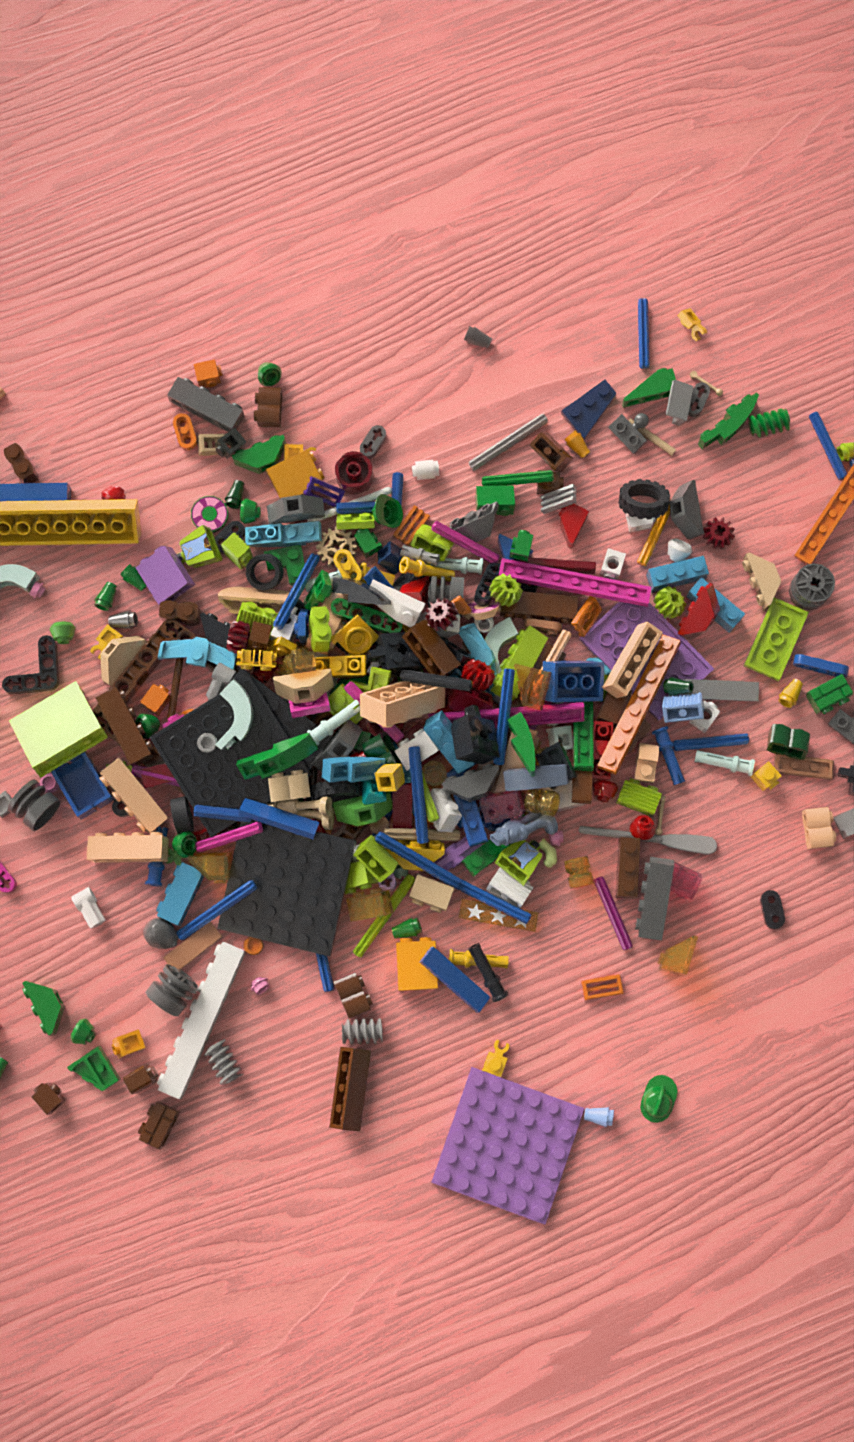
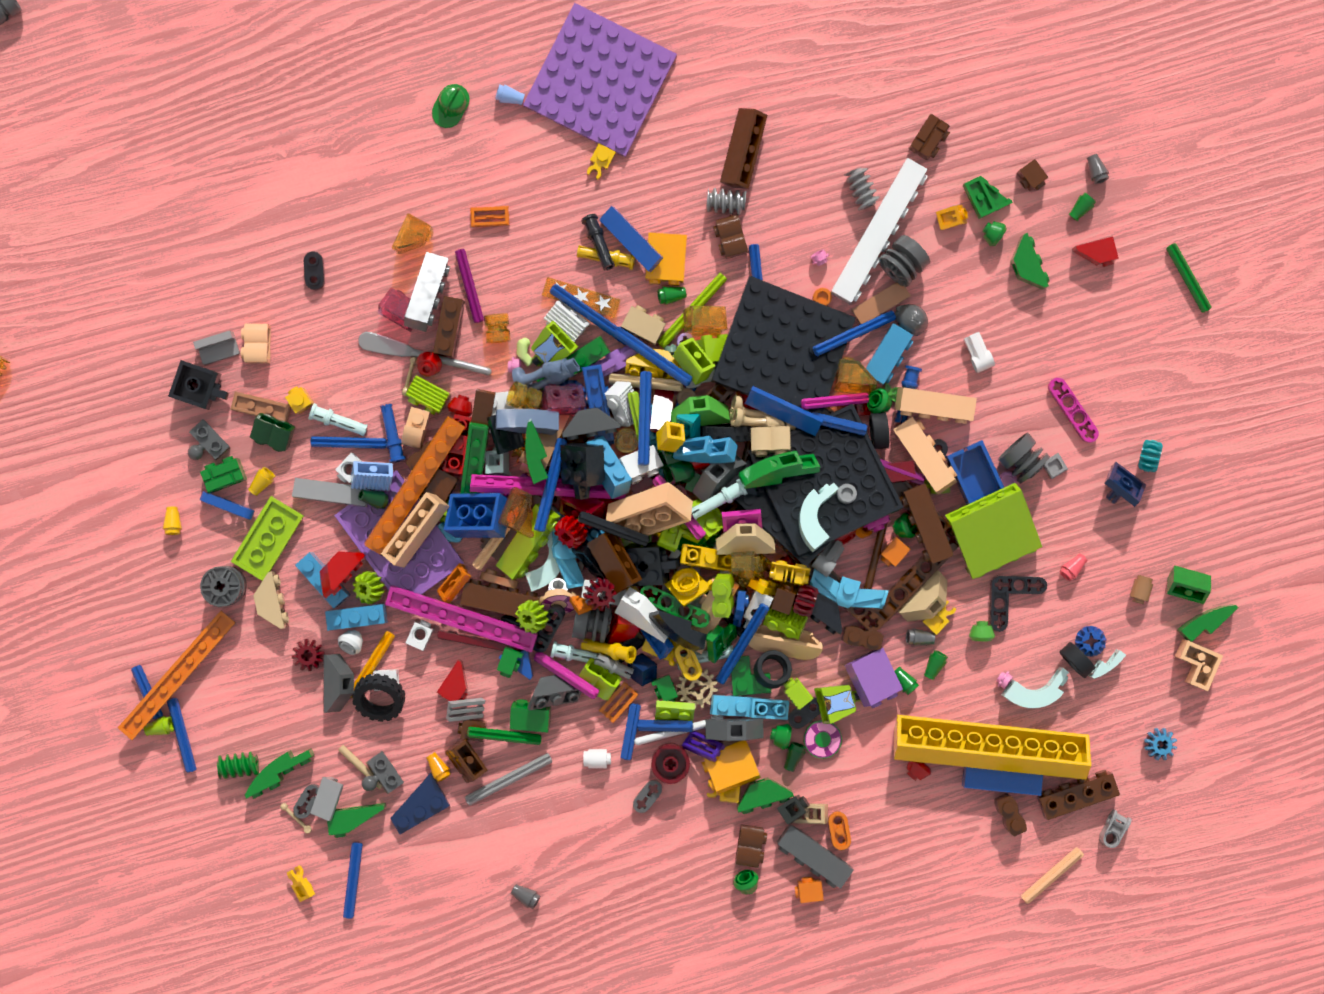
camera: 175 degrees left, 10 degrees up
reddish brown brick [123,1064,159,1095] -> none
green piece [371,494,403,528] -> none

